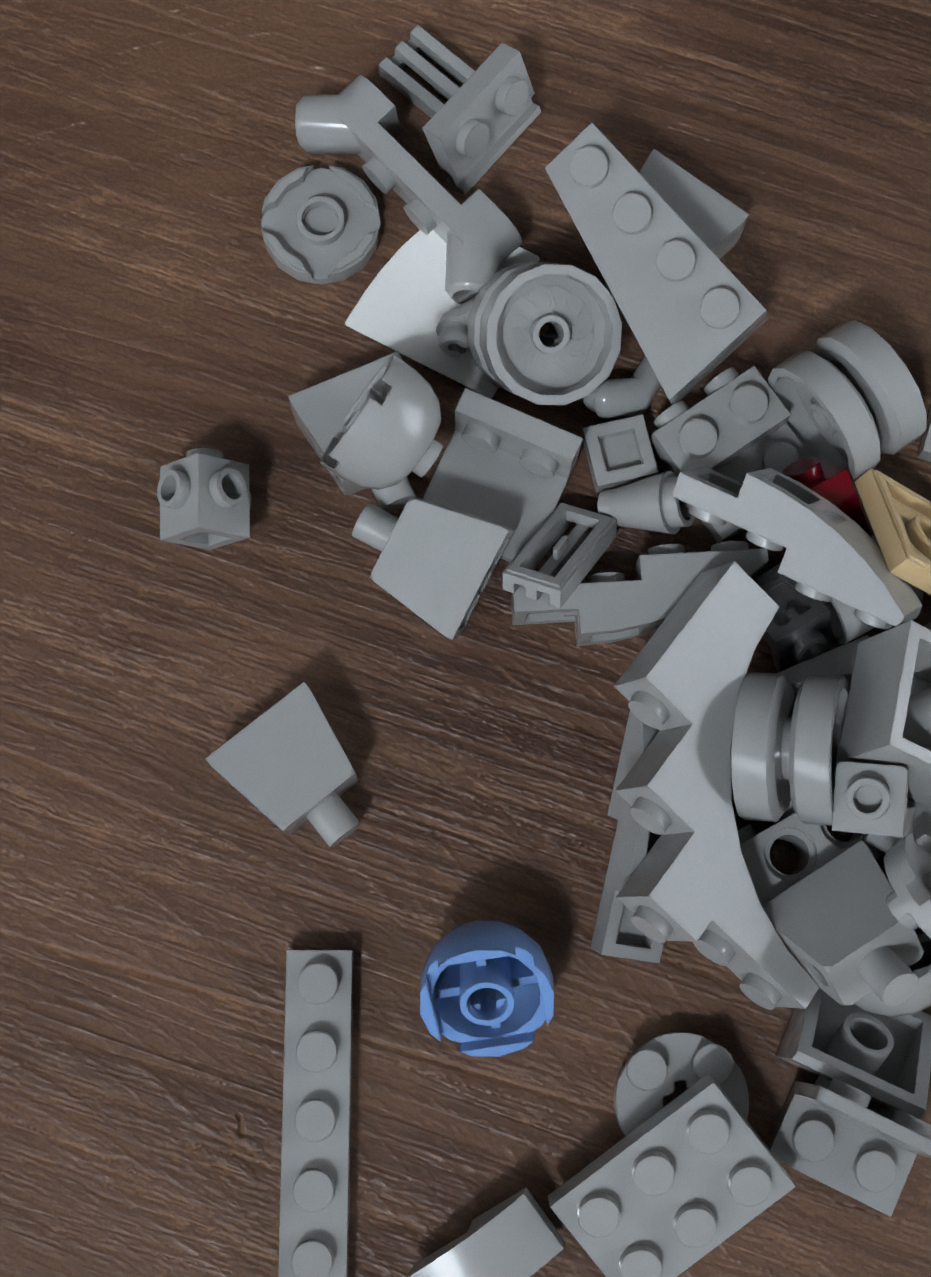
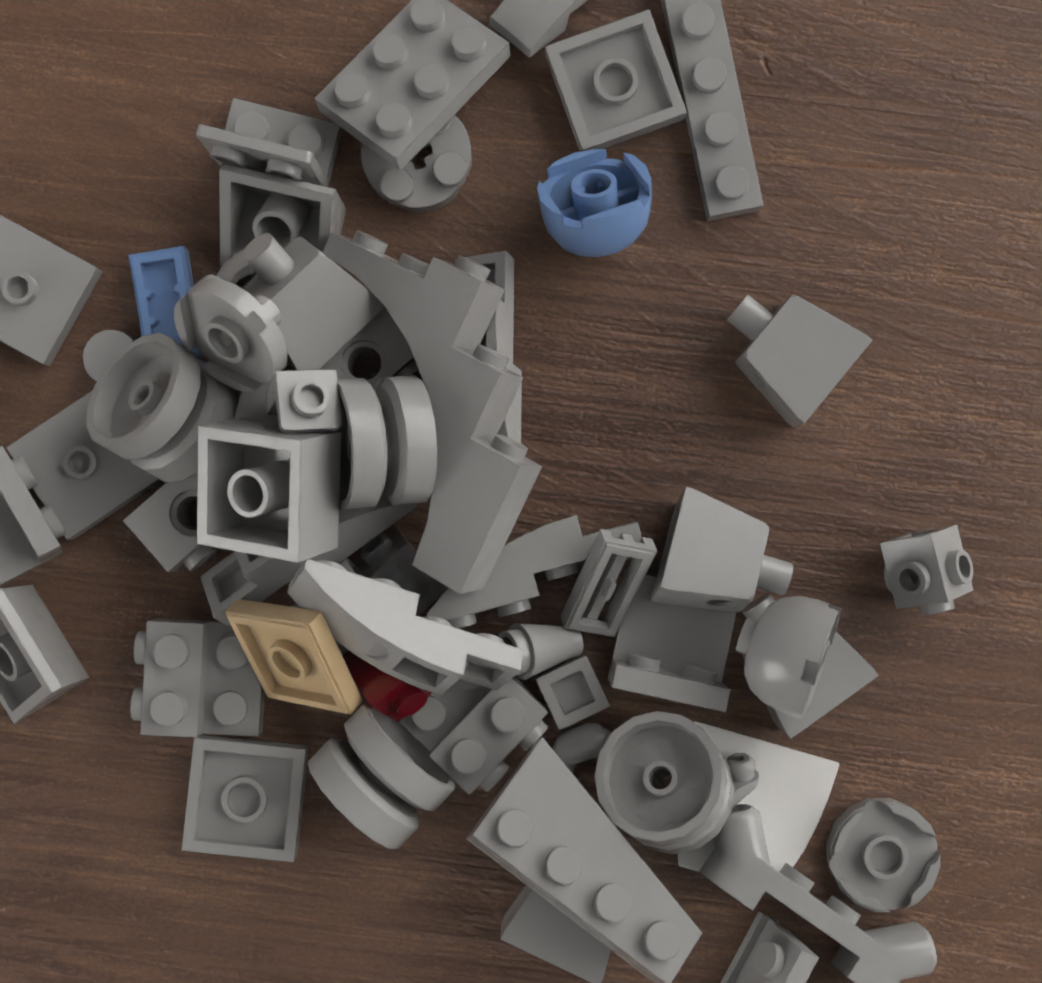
camera: 170 degrees right, 10 degrees up
none -> light grey plate [544,10,687,152]

